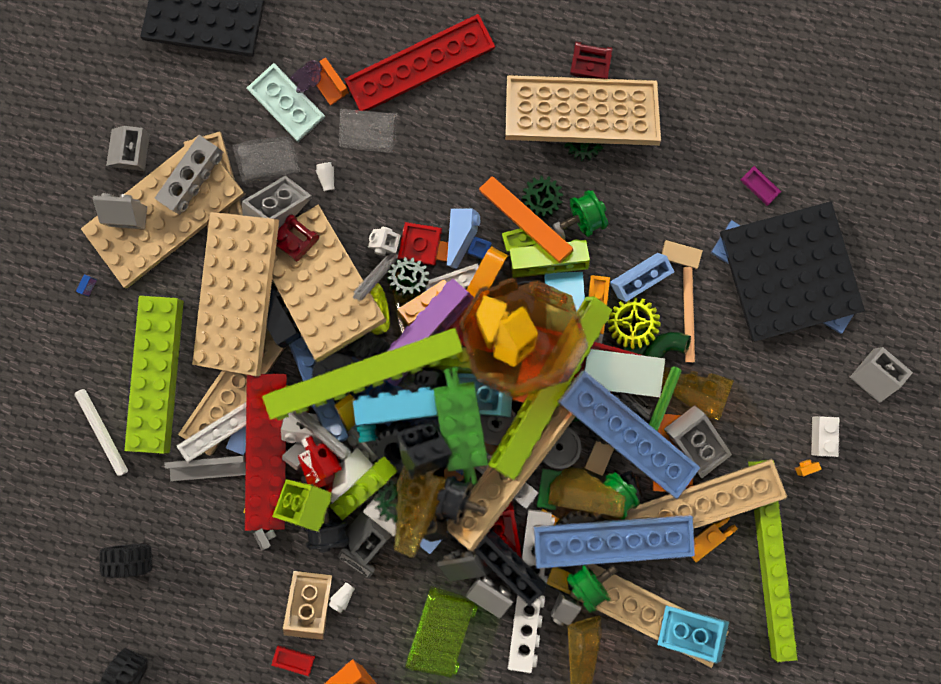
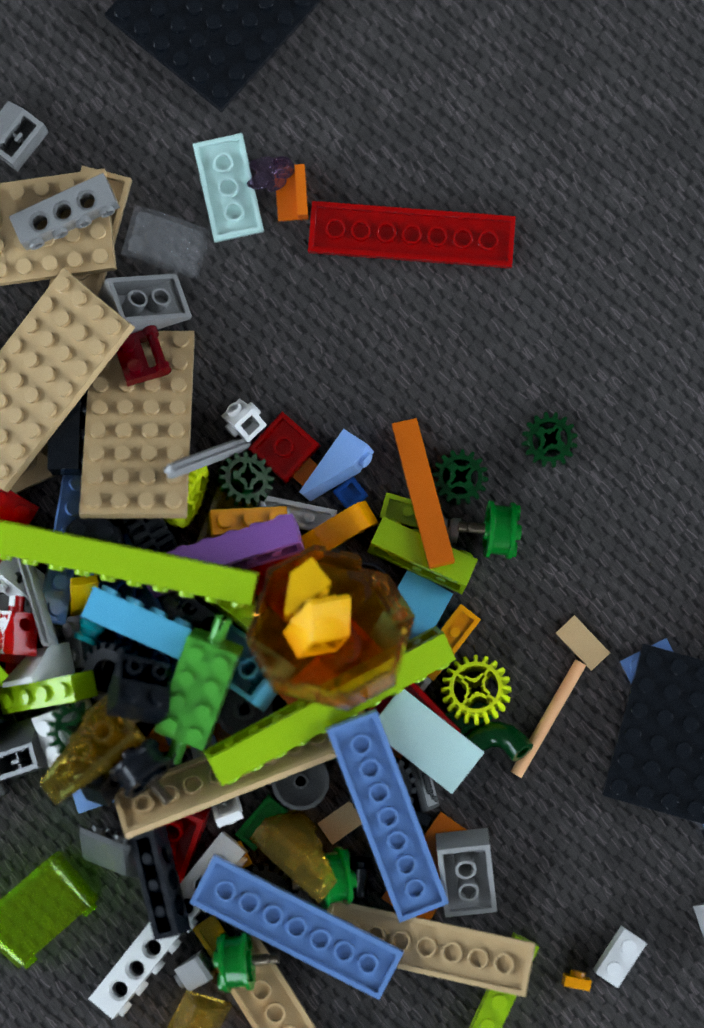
camera: 35 degrees right, 0 degrees up
white cone [315,162,335,191] -> none
clear slope [339,109,397,153] -> none
light grey slope [466,575,513,618] -> none
tan plate [505,75,661,146] -> none
dark red plate [570,42,613,79] -> none
light blue brick [610,253,674,302] -> none
bright green axle [649,366,682,432] -> none
clear yellow wedge [662,367,734,420] -> none
light orange hinge [691,517,738,562] -> none

